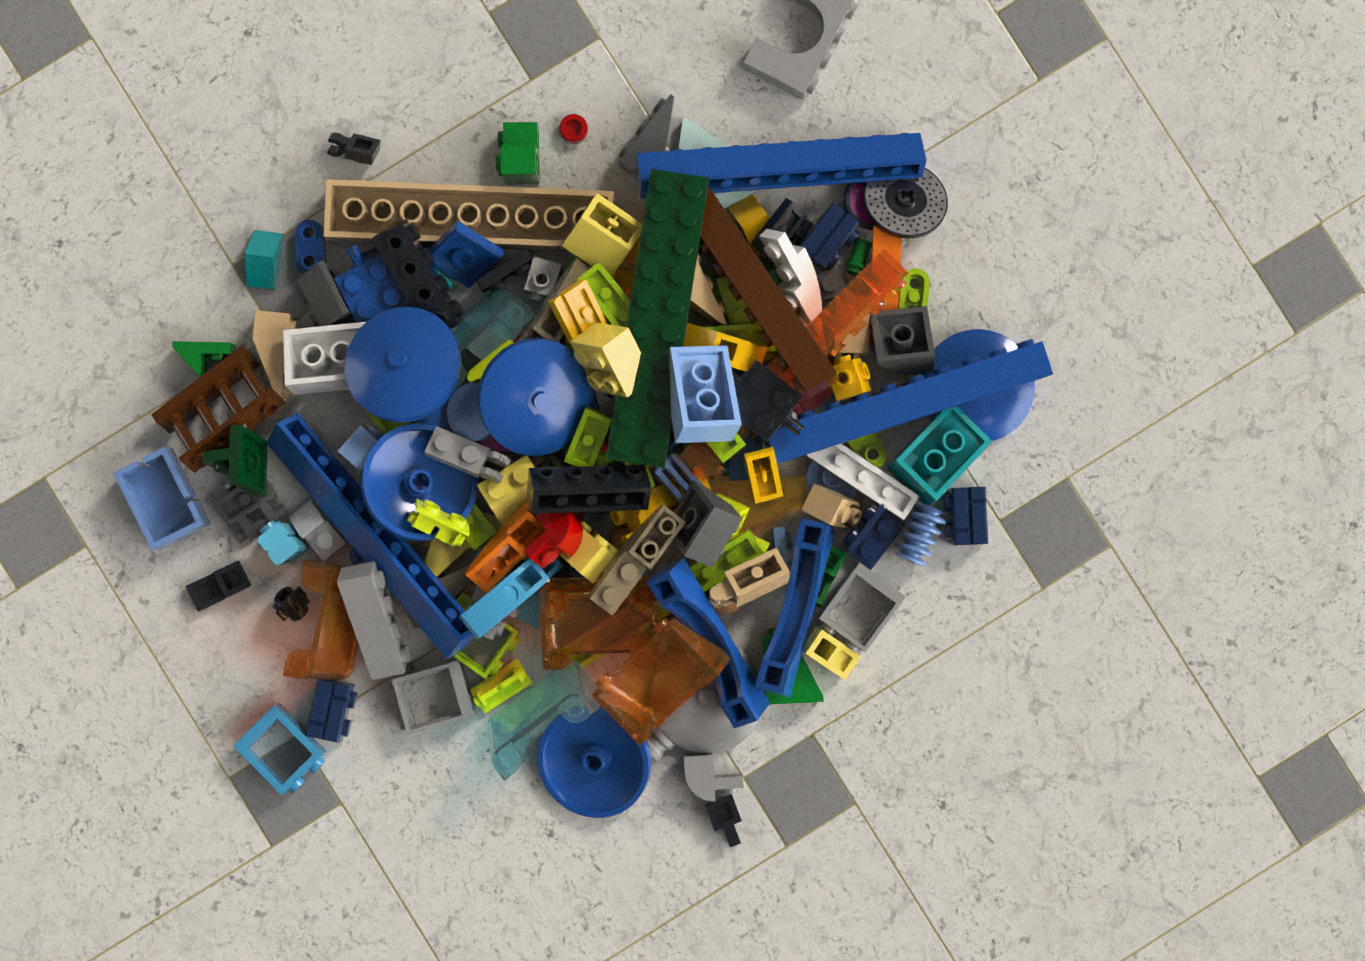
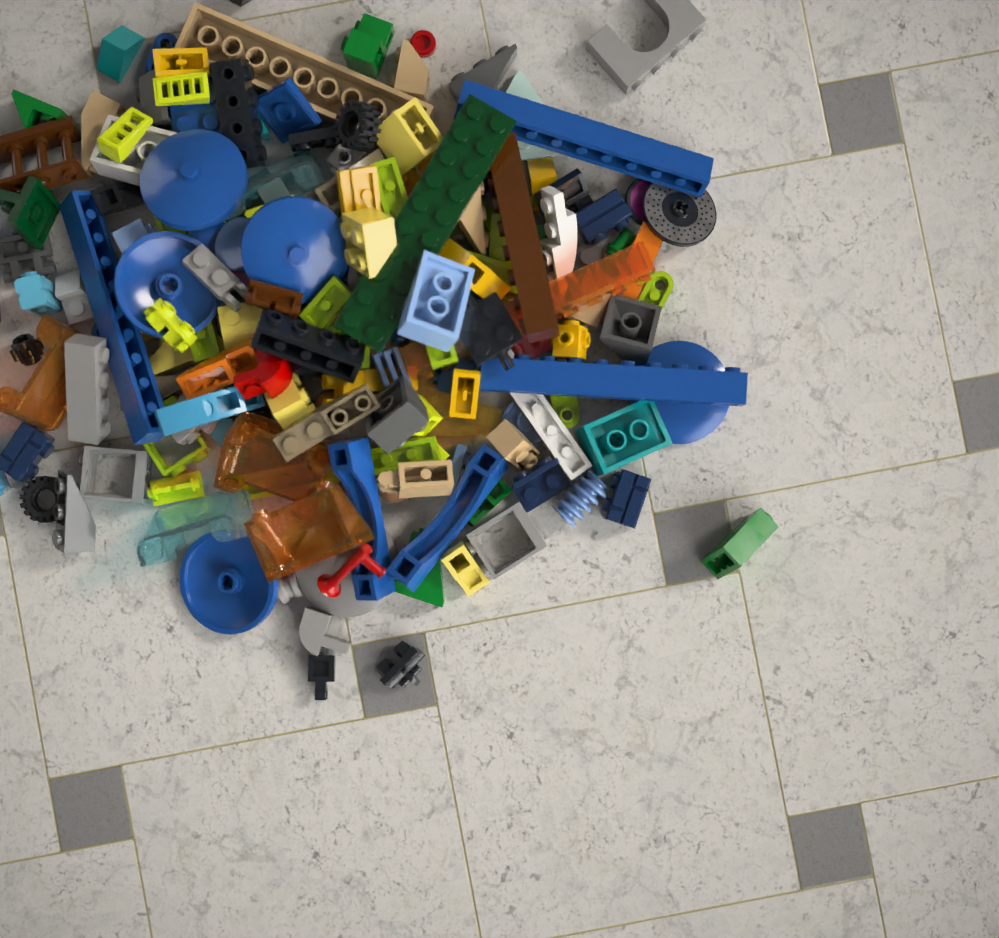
camera: 25 degrees right, 0 degrees up
none -> black tyre [19,476,57,523]
none -> slope [52,470,96,553]
none -> black slope [90,181,145,216]
none -> neon yellow slope [97,106,153,164]
none -> yellow slope [152,48,210,78]
none -> neon yellow slope [153,72,210,106]
none -> reddish brown hinge [244,279,304,318]
none -> red piece [317,543,387,598]
none -> black tyre [334,100,382,152]
none -> black hips [376,641,426,689]
none -> tan slope [390,39,430,102]
none -> slope [700,508,779,579]

